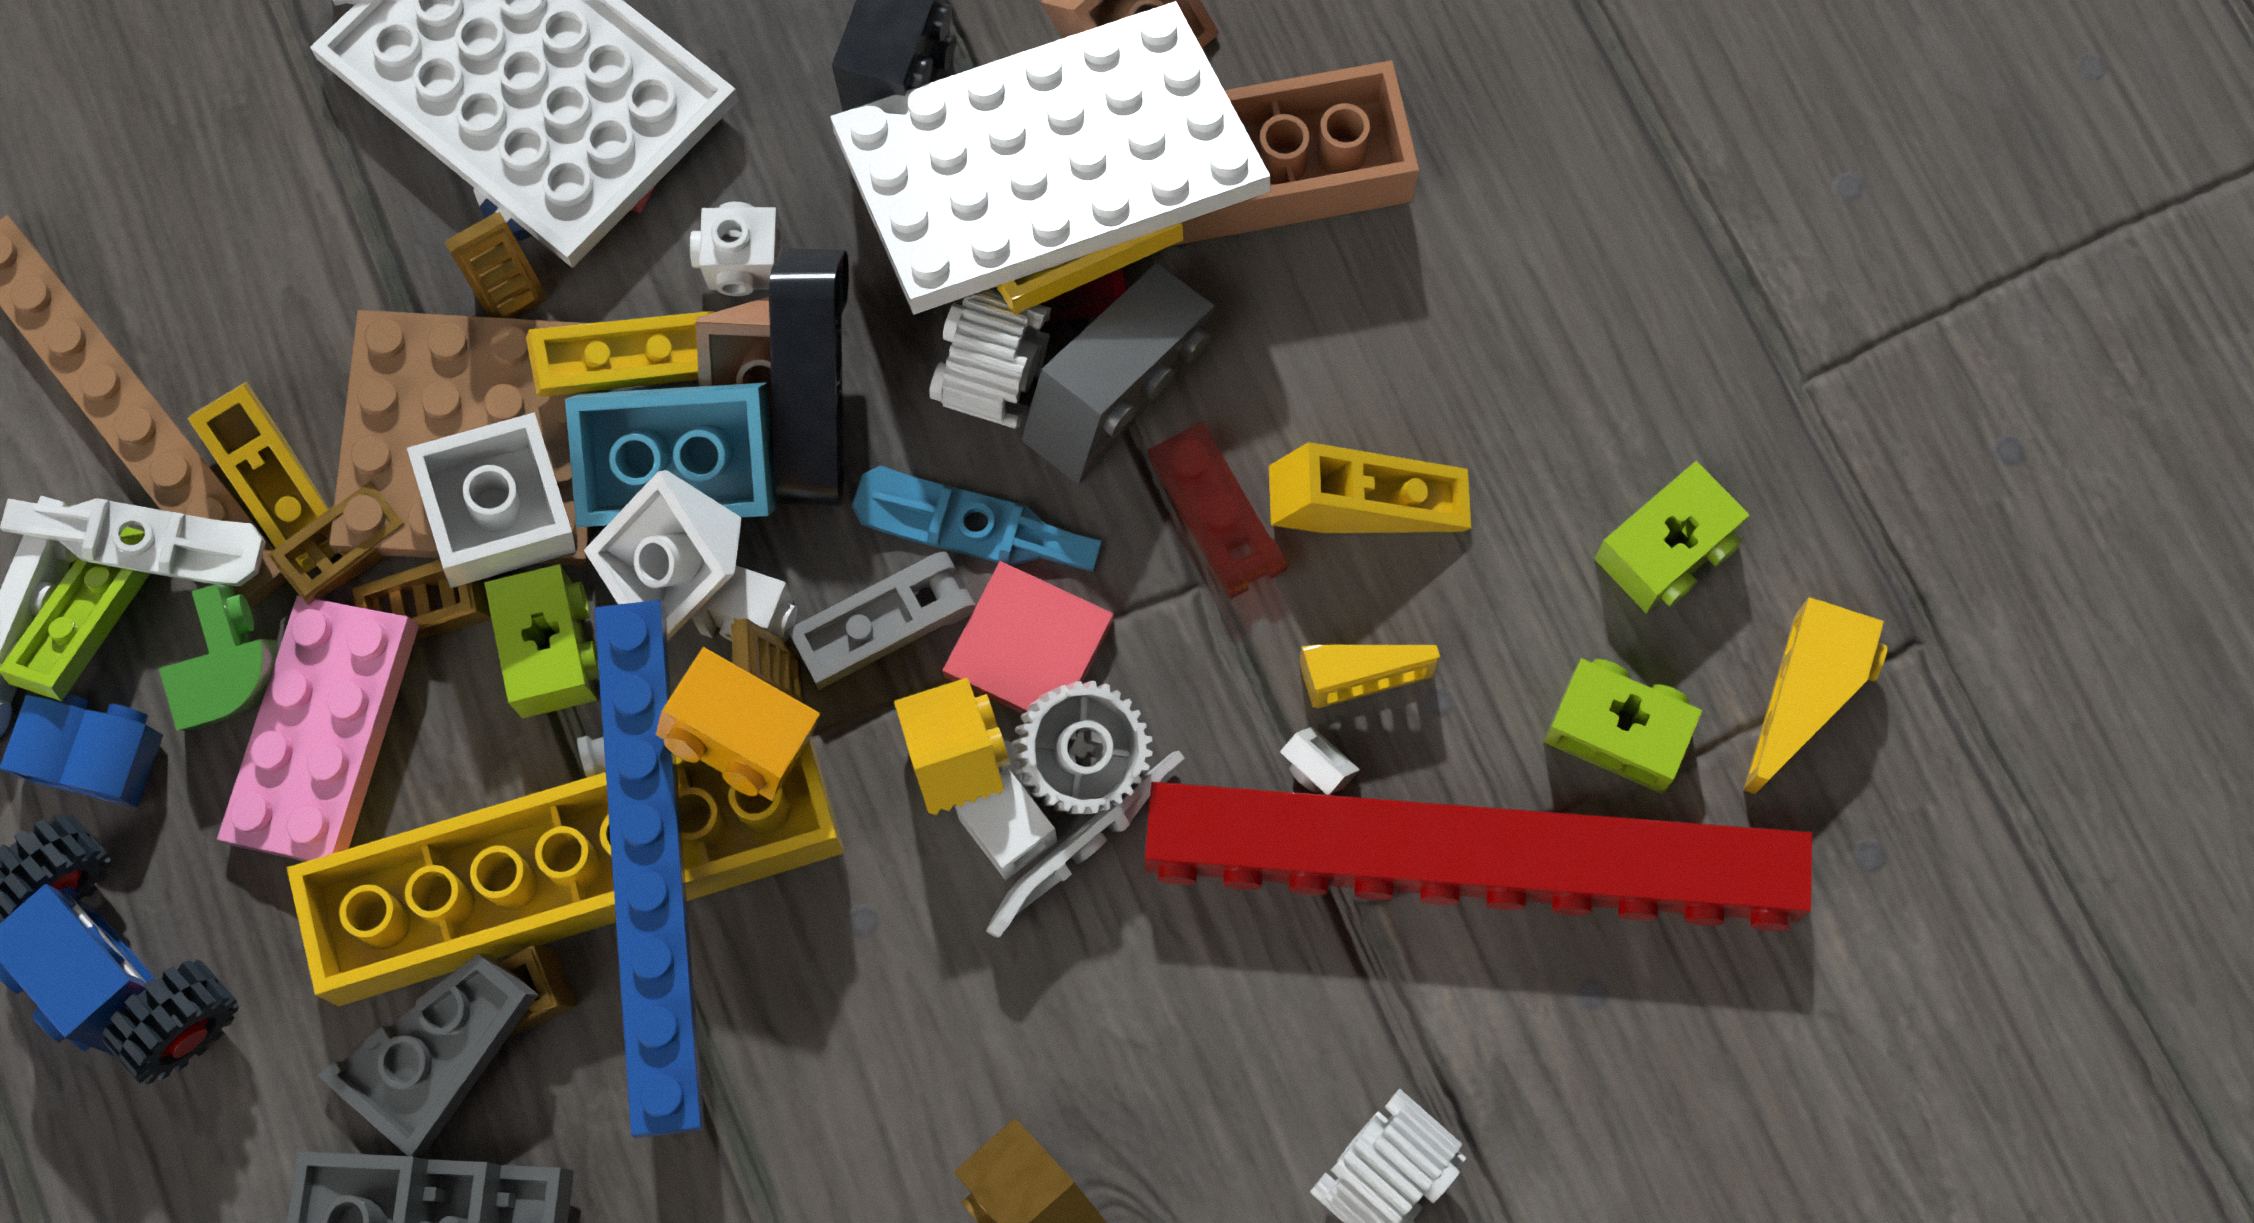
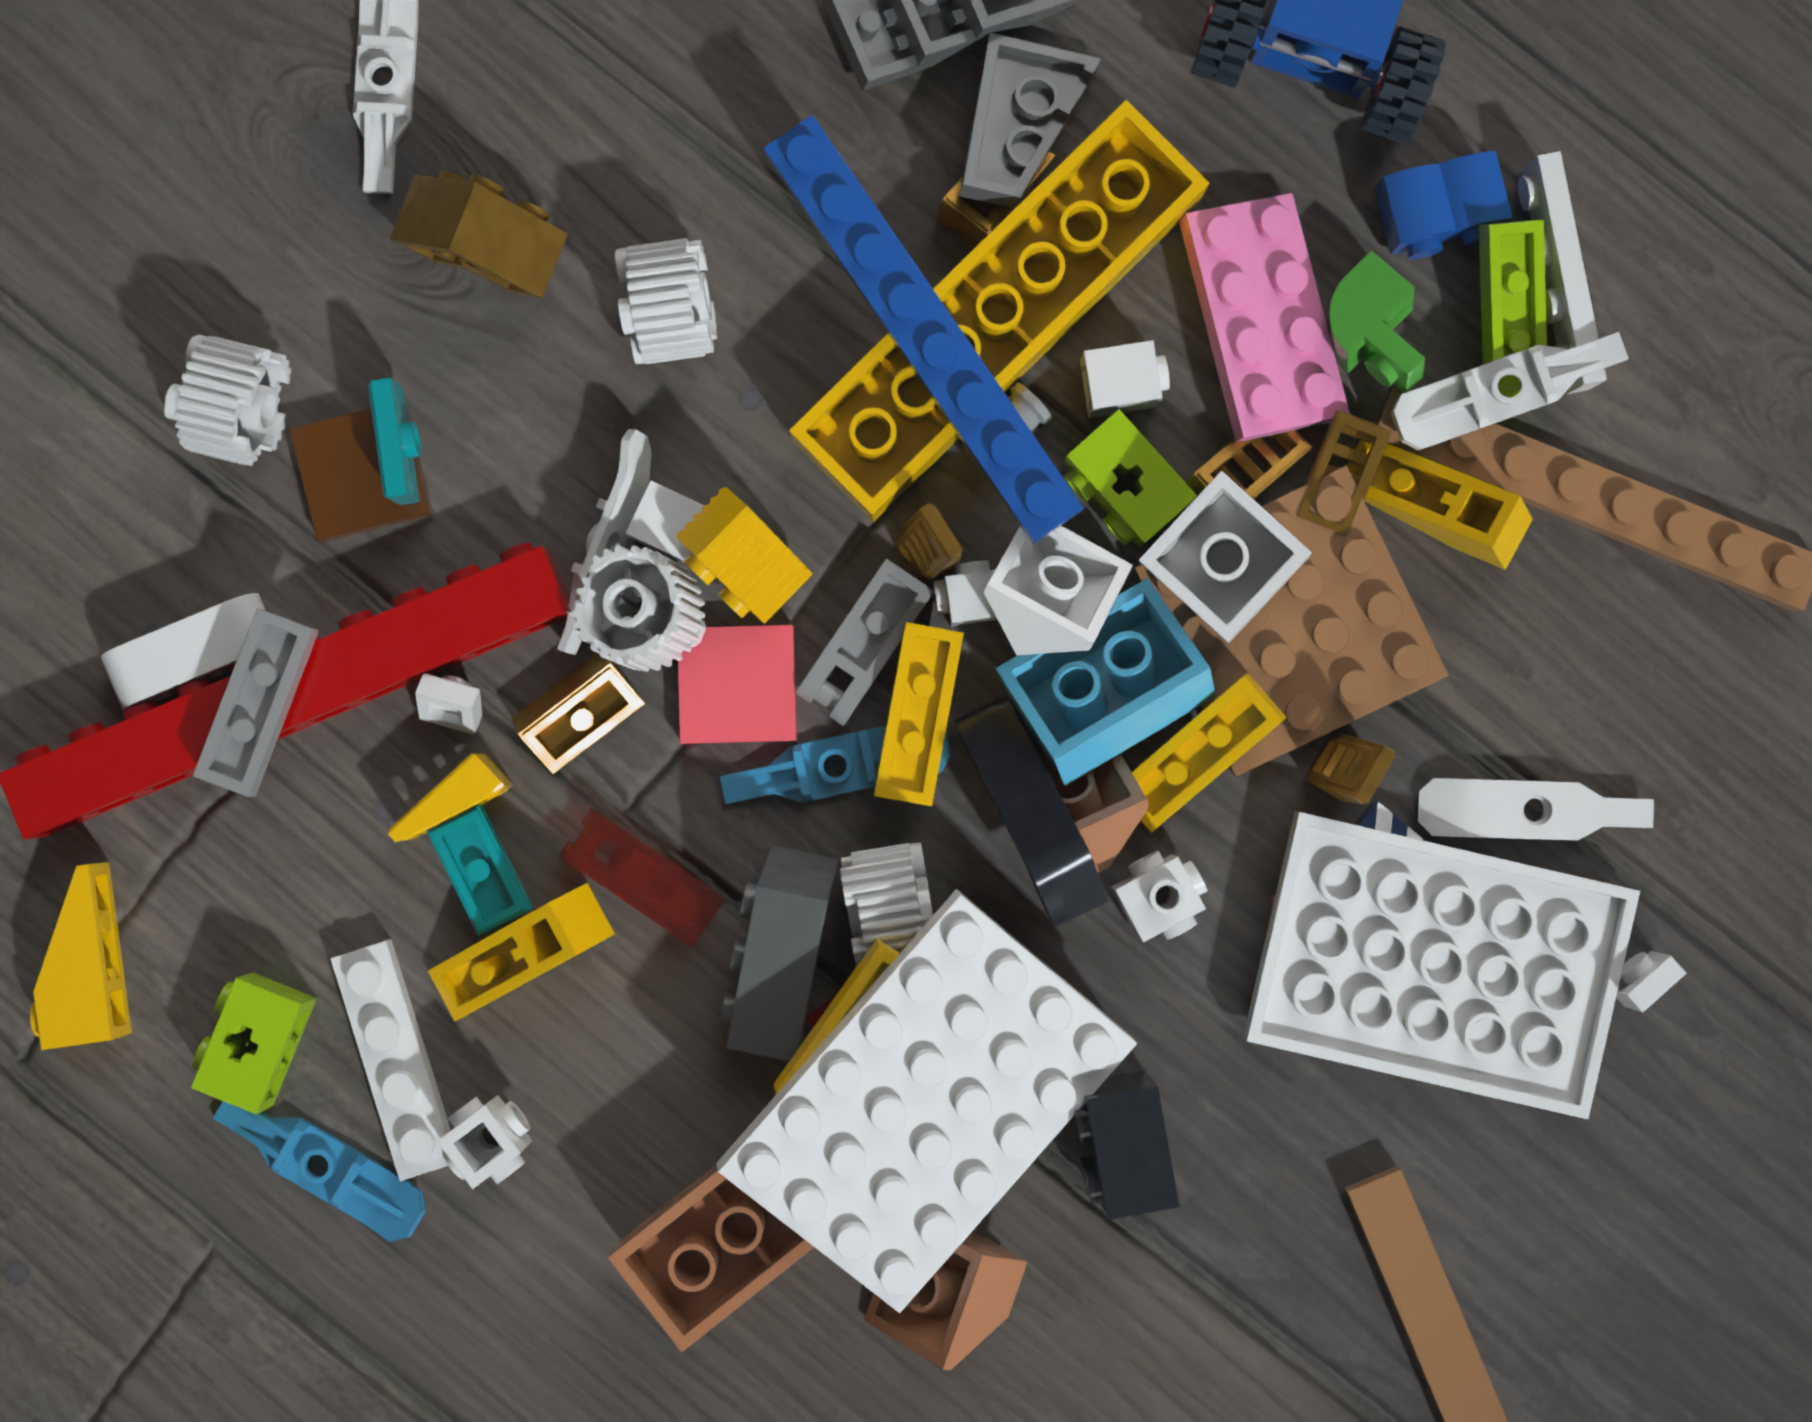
camera: 150 degrees right, 15 degrees up
light orange brick [656,647,820,801] -> none
lime brick [1543,658,1703,794] -> none
none -> white beam [101,593,265,711]
none -> light grey plate [193,608,319,797]
none -> dark azure piece [212,1101,426,1242]
none -> reddish brown tile [290,405,433,543]
none -> white plate [330,939,451,1181]
none -> teal plate [368,378,422,505]
none -> teal plate [426,804,534,936]
none -> white brick [437,1095,533,1189]
none -> pearl gold slope [512,652,645,774]
none -> white brick [615,238,718,365]
none -> yellow plate [873,622,964,806]
none -> white brick [1079,340,1170,418]
none -> white piece [1418,778,1654,840]

